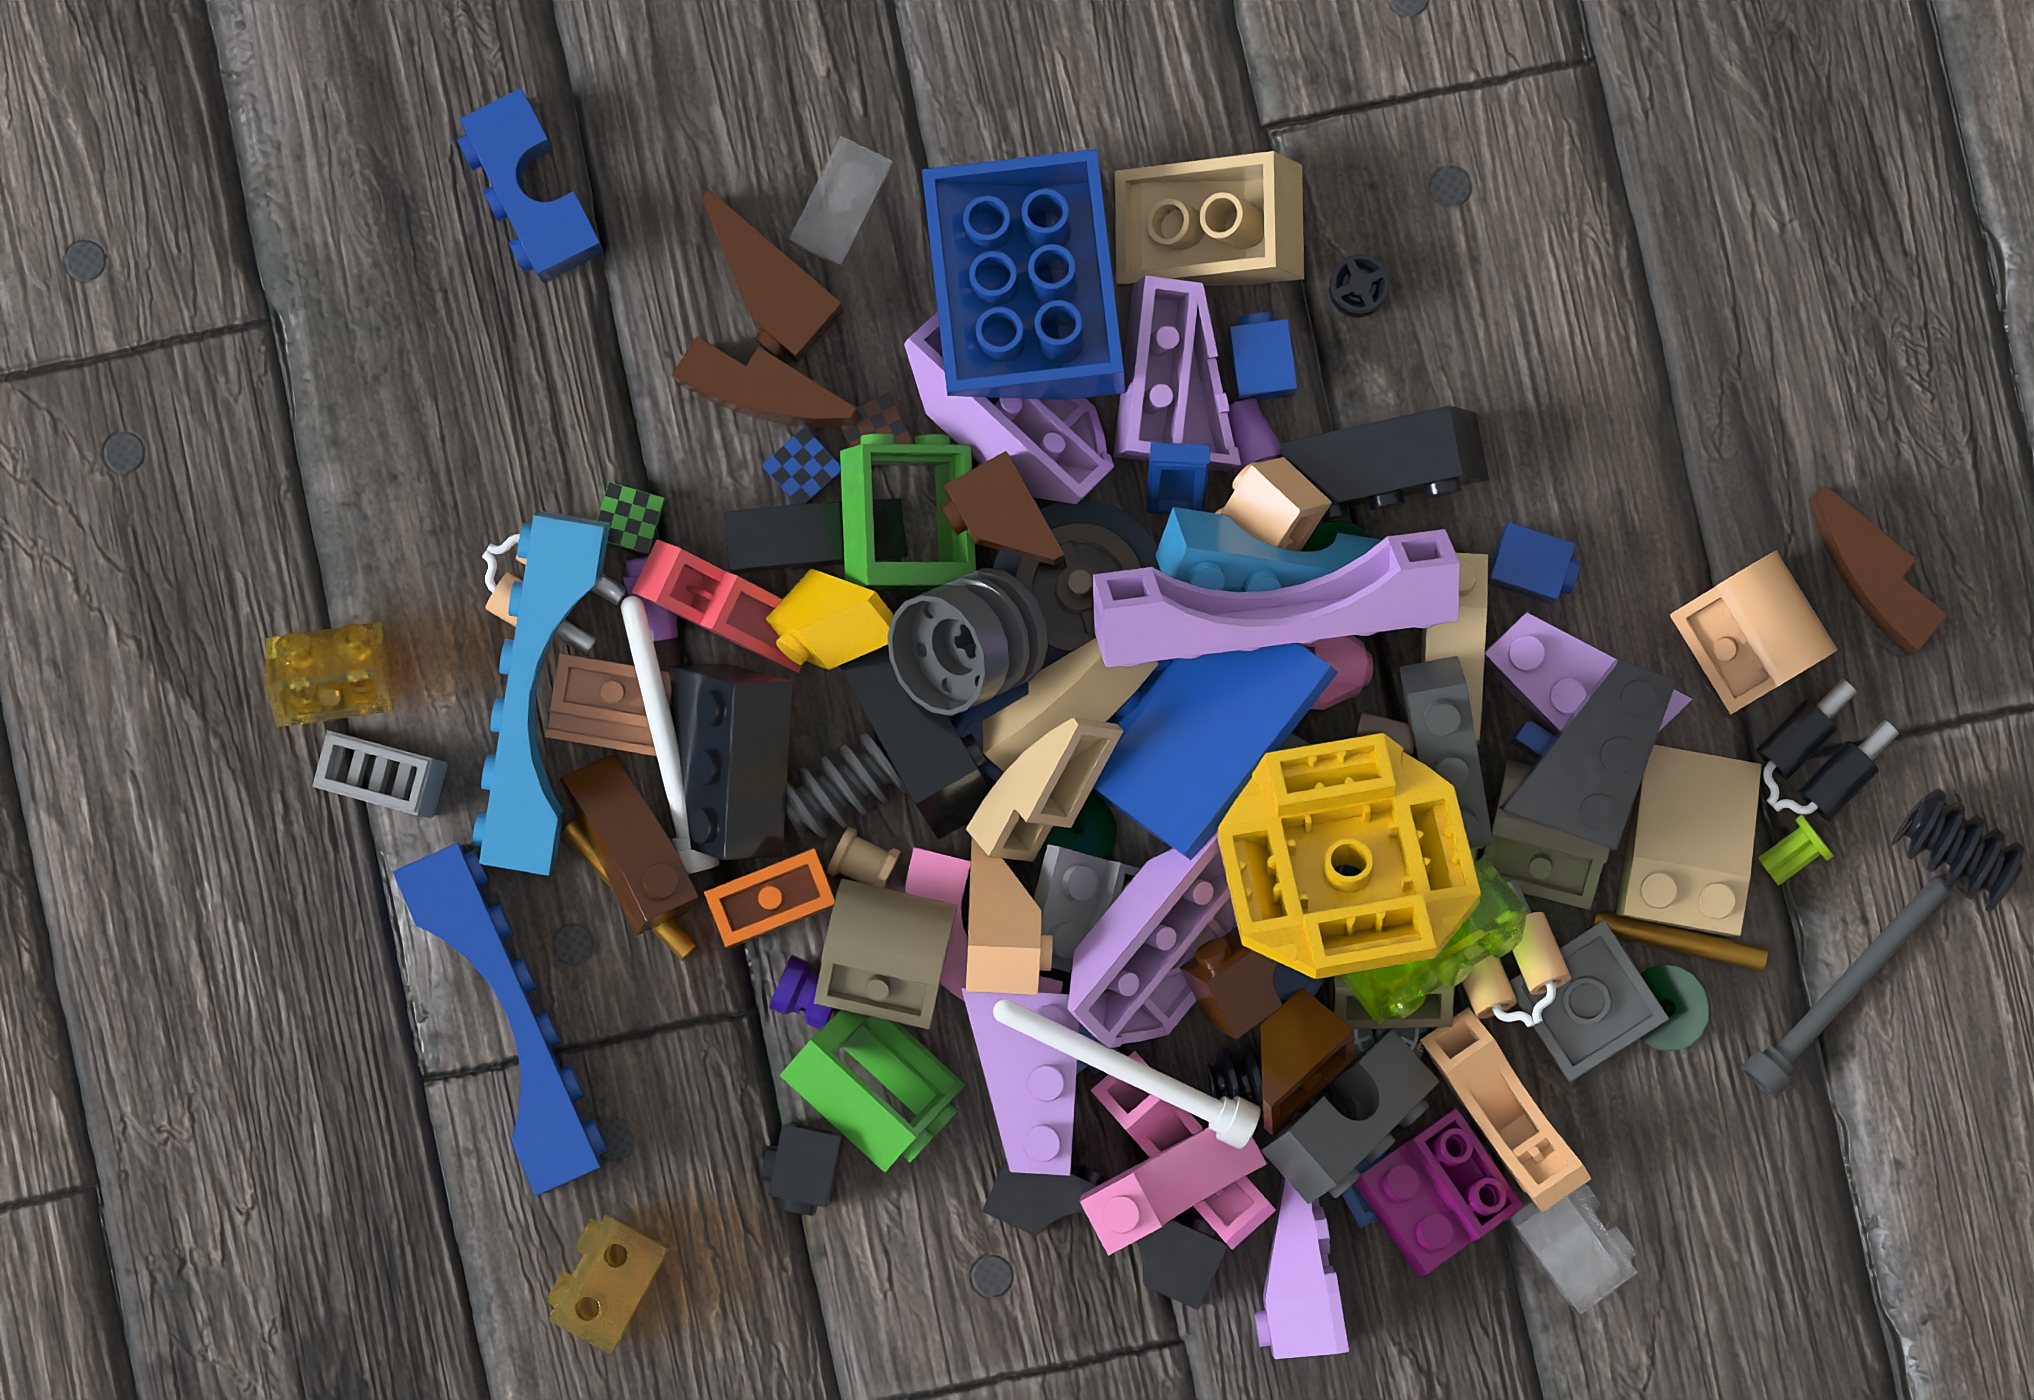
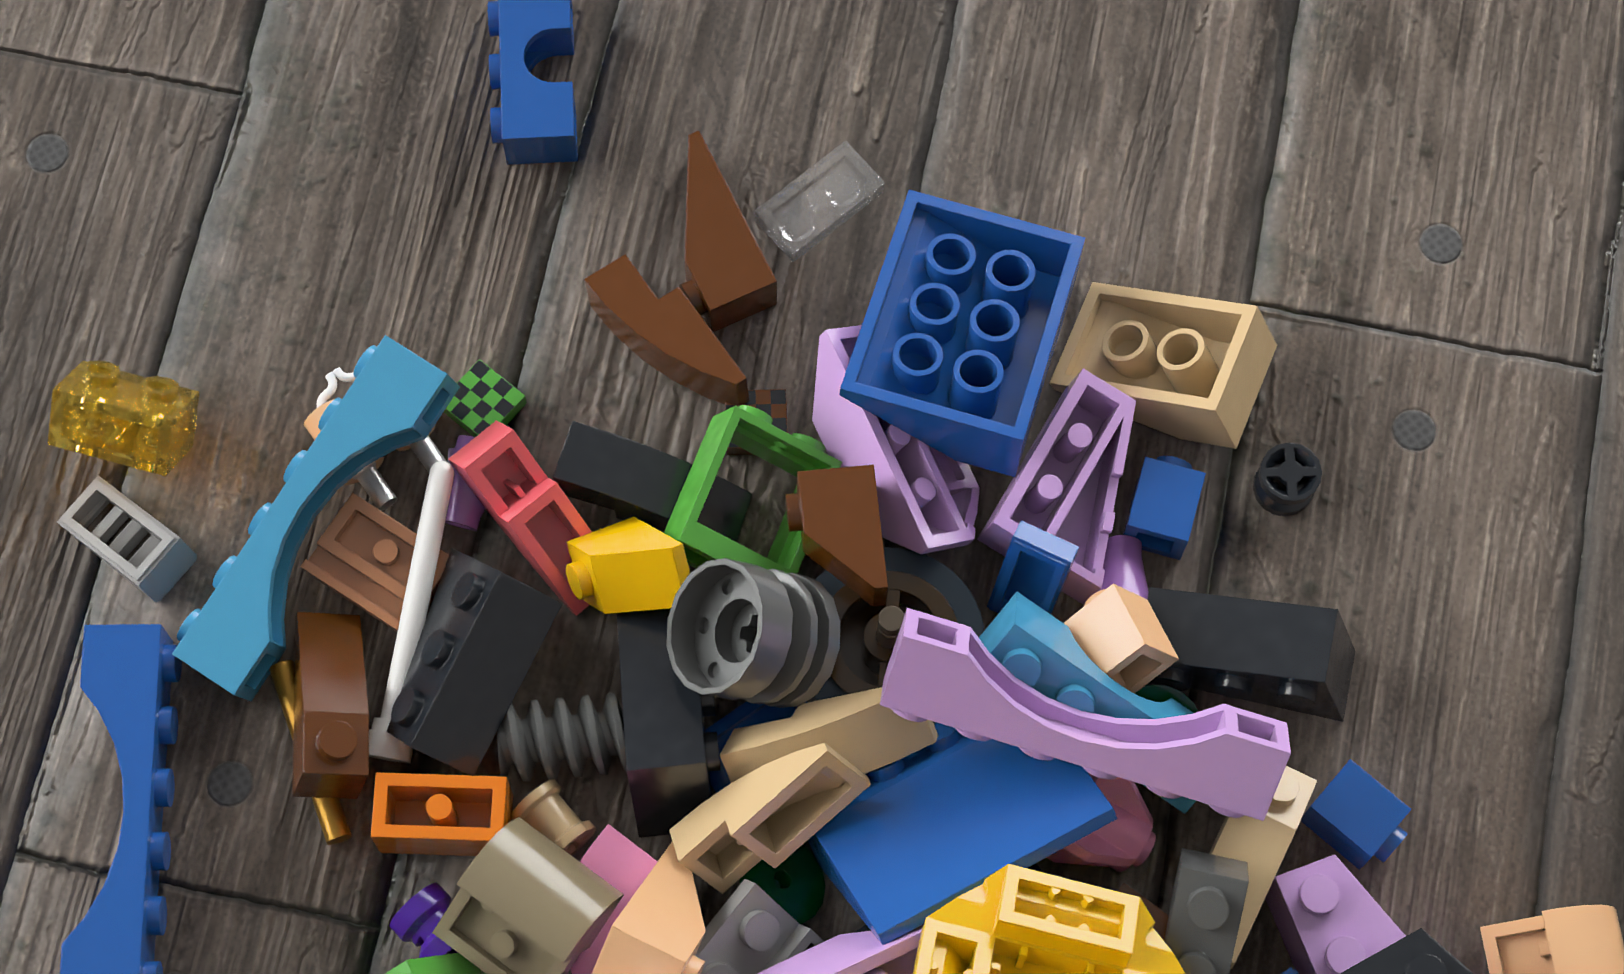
camera: 20 degrees right, 15 degrees down
tile [762,426,841,505] -> none

